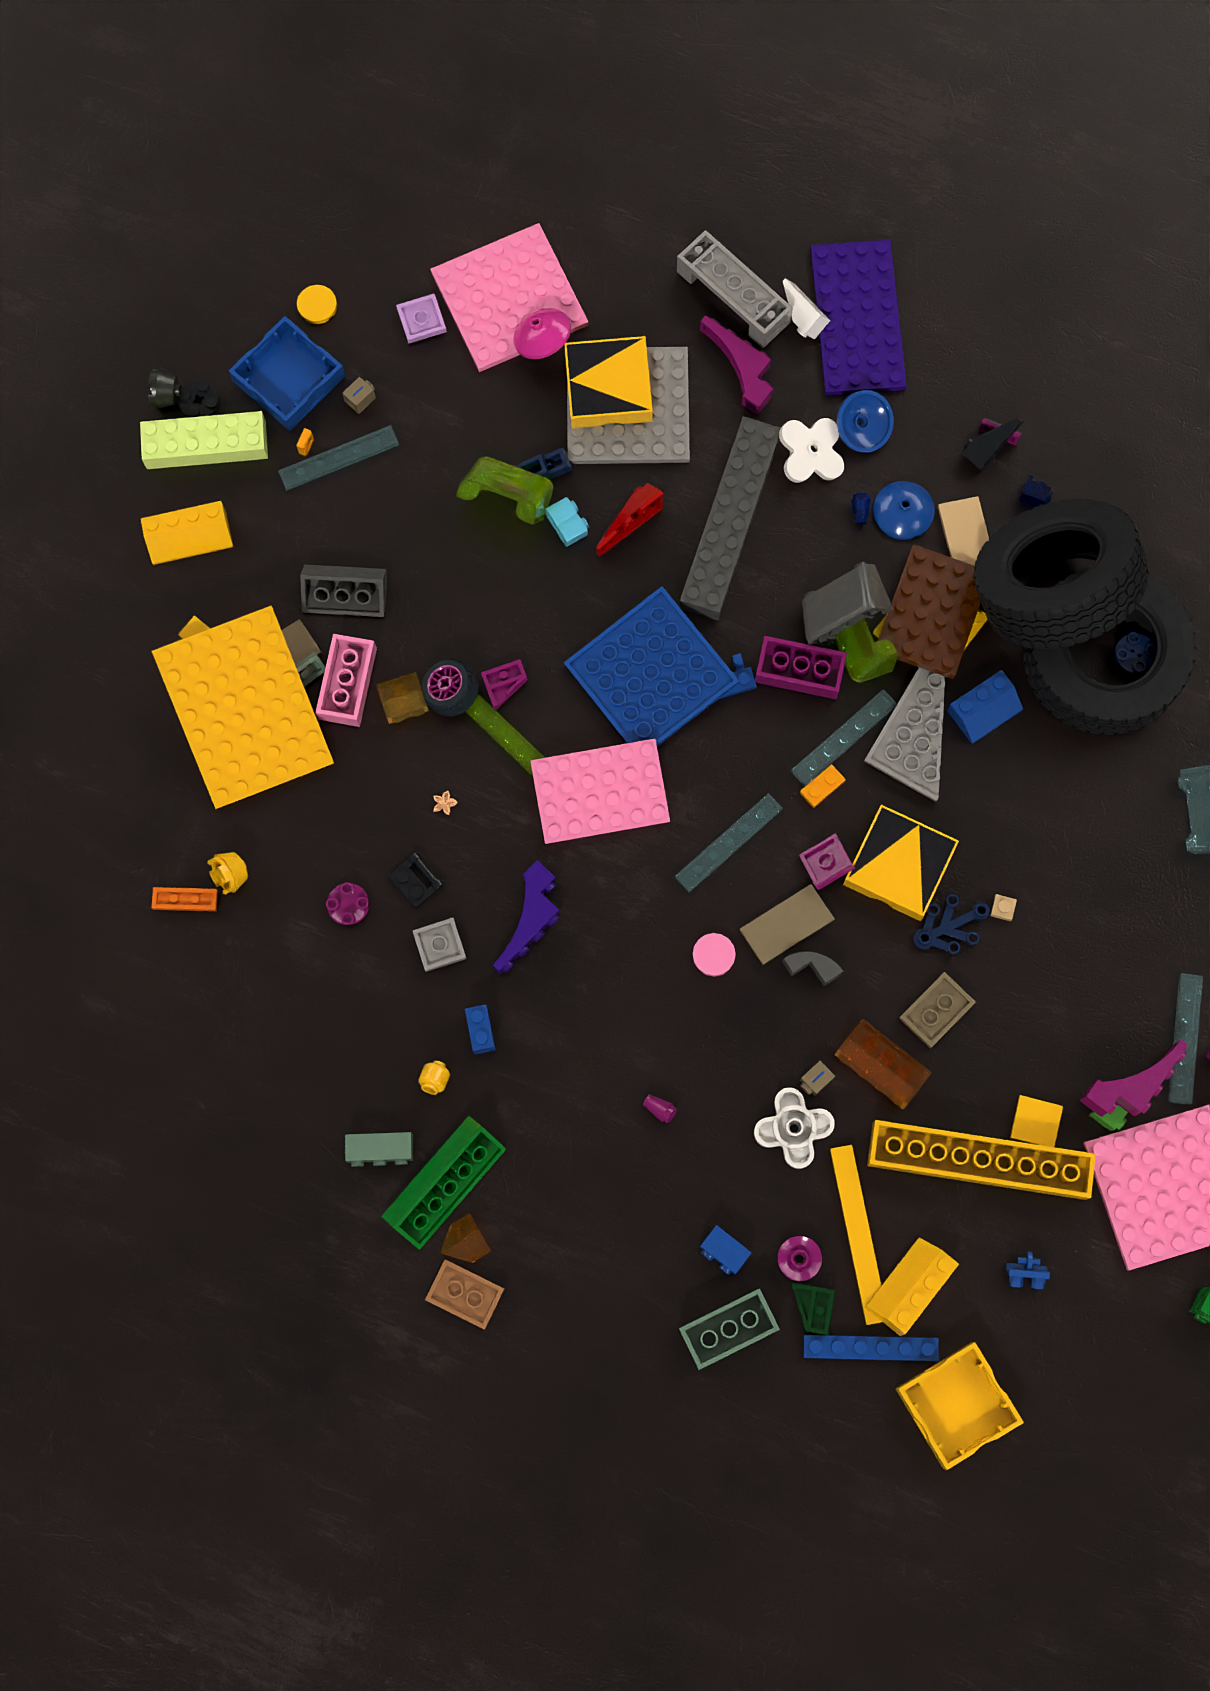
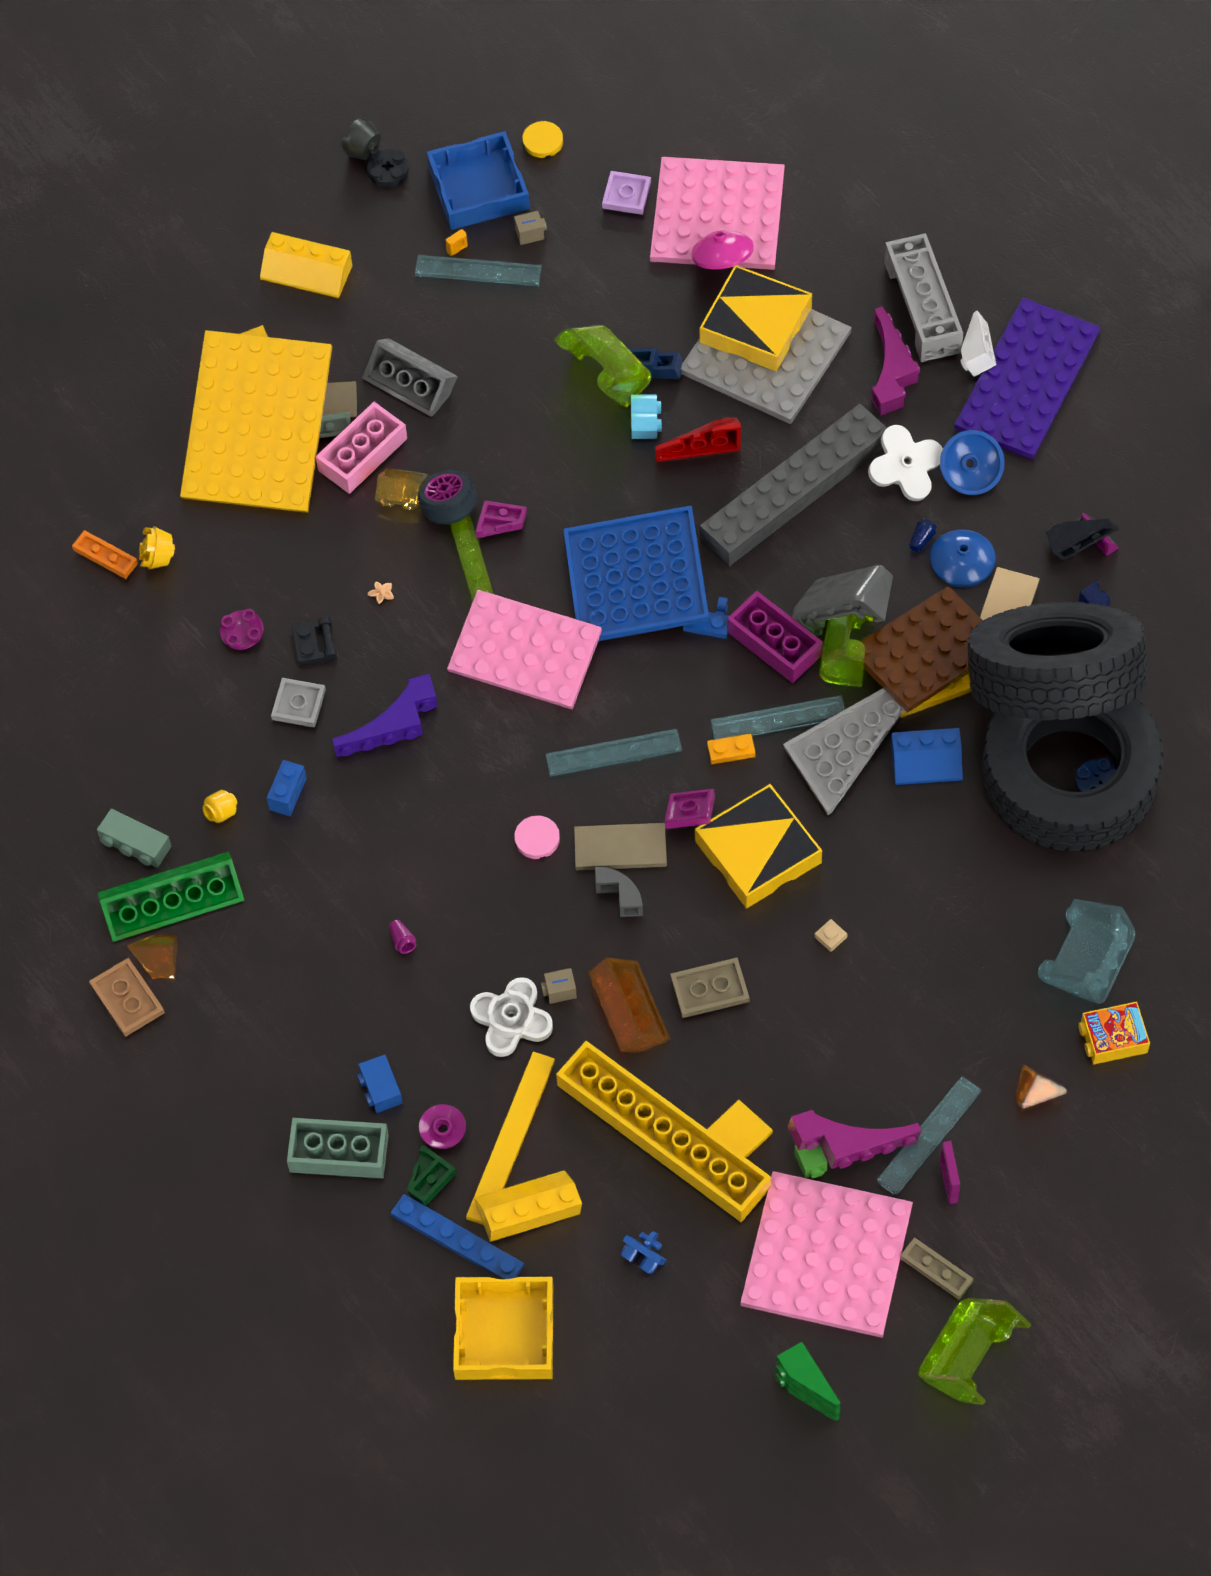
camera: 30 degrees right, 15 degrees down
yellowish green brick [140,411,268,469] -> none
dark blue plant [913,894,990,955] -> none

